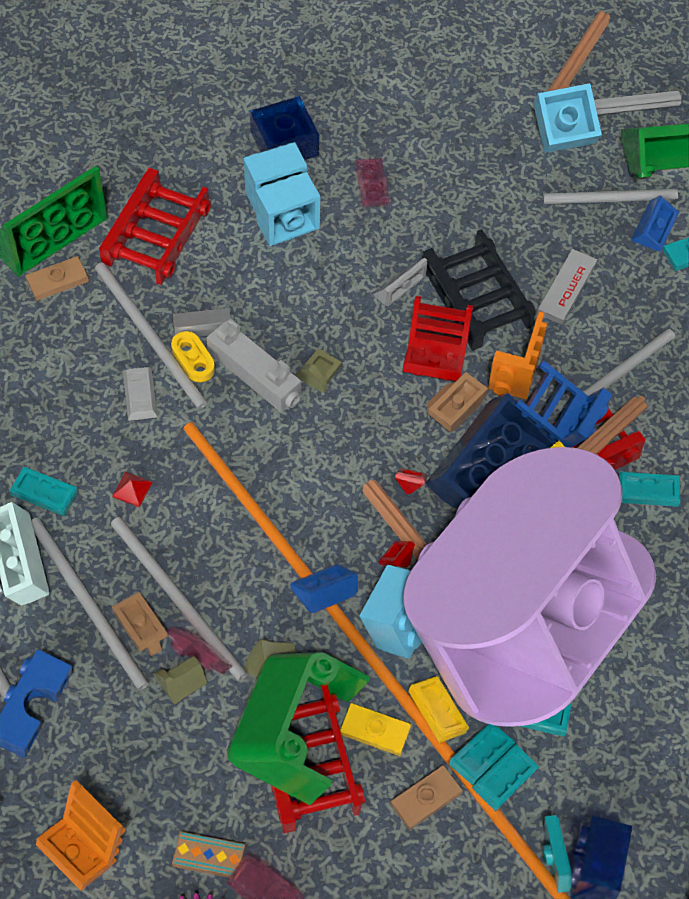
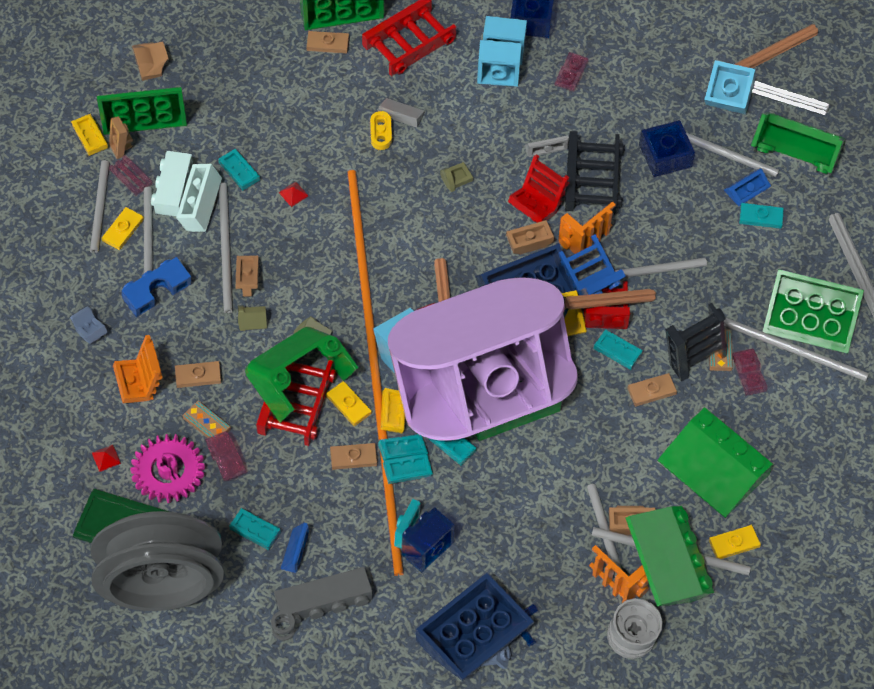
camera: 30 degrees right, 0 degrees up
light grey piece [95,262,208,410] -> none
light grey piece [111,517,248,682] -> none
light grey tile [123,367,157,421] -> none
clear pink slope [166,627,233,675] -> none
light grey brick [206,319,302,413] -> none
blue slope [290,564,358,613] -> none
red slope [395,468,428,494] -> none
light grey tile [537,249,598,325] -> none
none -> medium nougat plate [175,361,221,388]
none -> clear blue brick [639,120,695,177]

